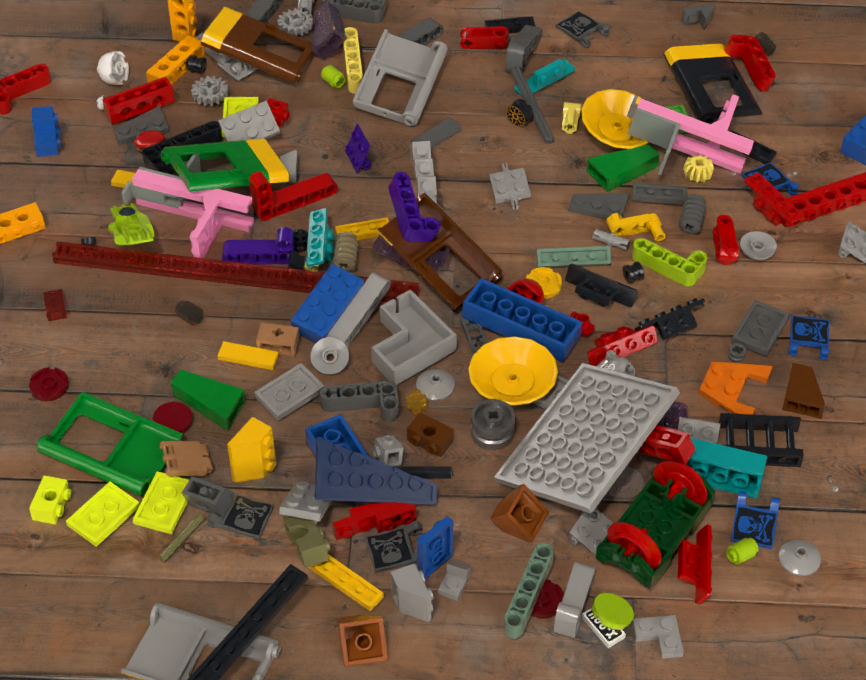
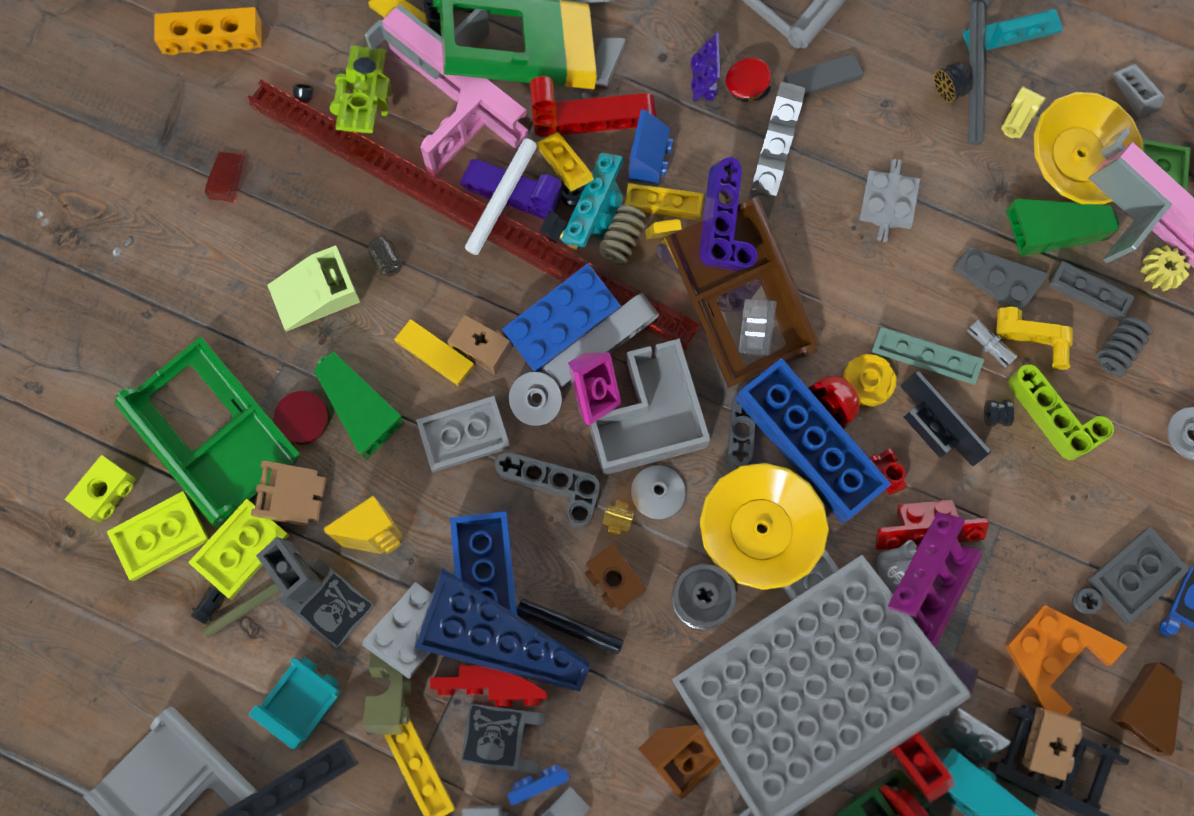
camera: 20 degrees right, 25 degrees up
dark red tile [29,367,69,402] -> none
light grey brick [372,435,403,466] -> none
black bracket [634,298,705,340] -> none
red piece [712,215,739,265] -> none
none -> black pin [191,587,225,625]
none -> teal panel [248,656,343,750]
none -> yellowish green slope [268,245,360,332]
none -> white axle [465,138,537,255]
none -> yellow tile [536,132,594,191]
none -> dark pink slope [568,353,621,425]
none -> blue slope [629,109,673,185]
none -> yellow tile [645,219,682,240]
none -> red piece [726,58,771,102]
none -> clear brick [738,299,777,357]
none -> magenta fence [888,512,982,648]
none -> medium nougat brick [1022,707,1082,780]
none -> light grey slope [1113,64,1165,118]

